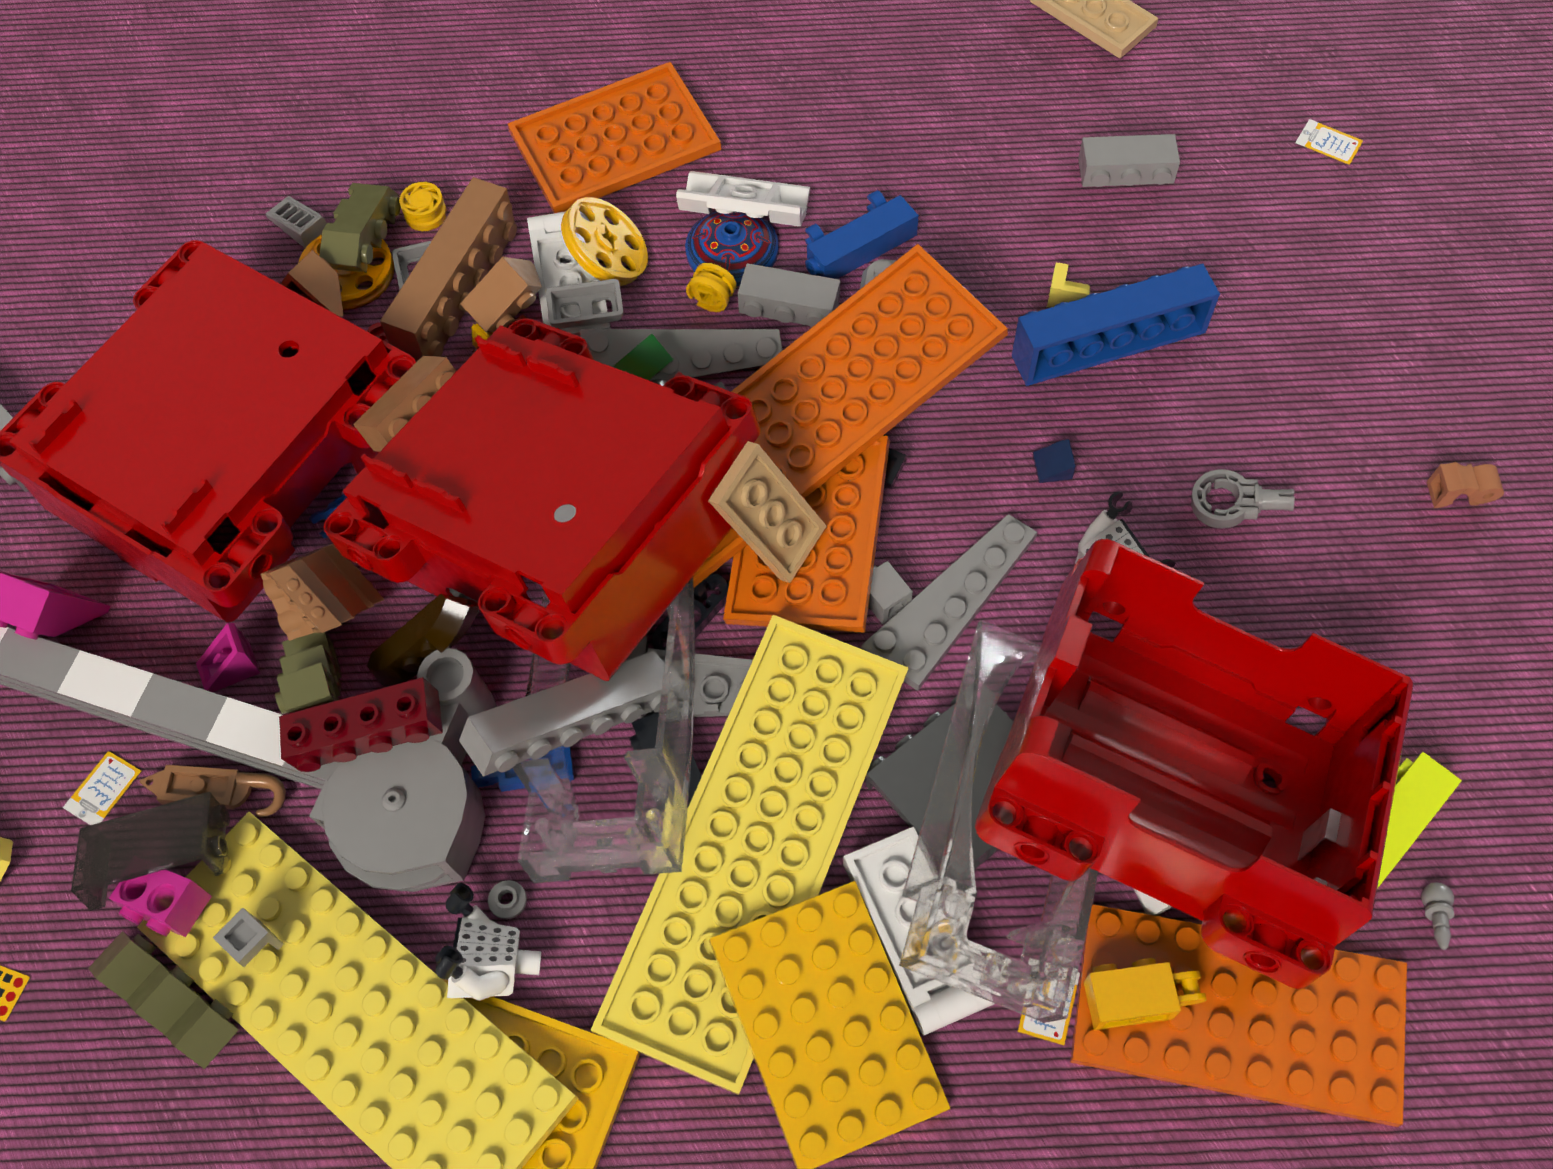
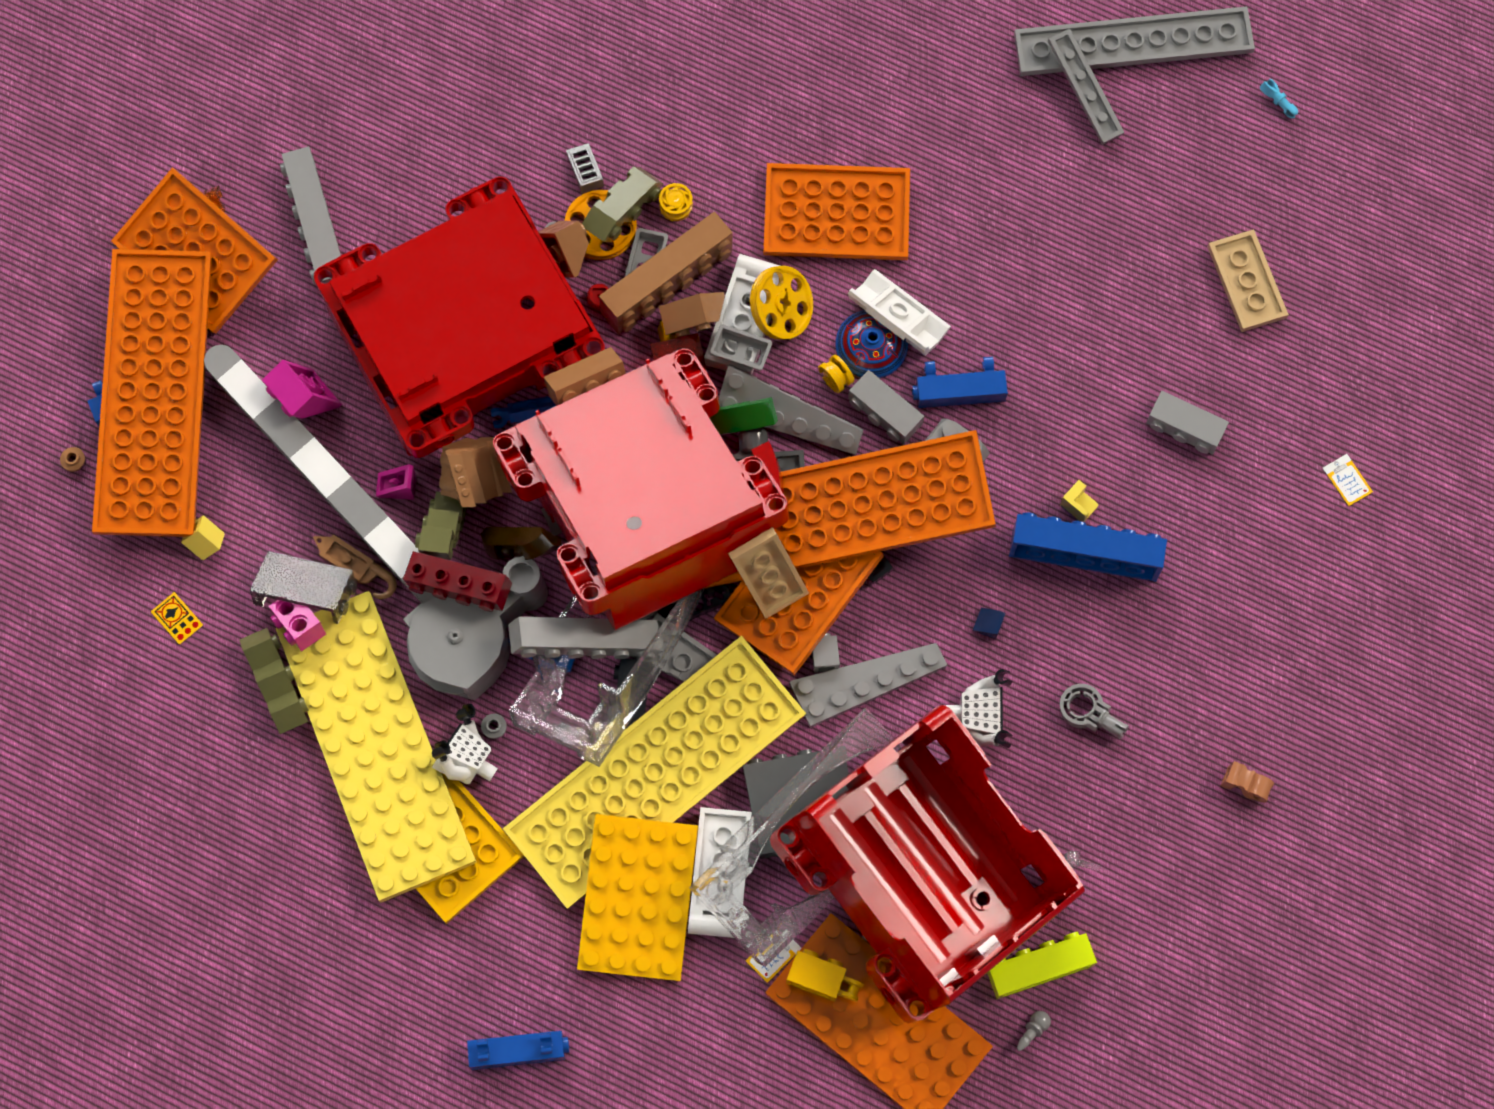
camera: 25 degrees right, 10 degrees up
white sticker [63,751,141,828] -> none
light grey panel [213,908,284,967] -> none

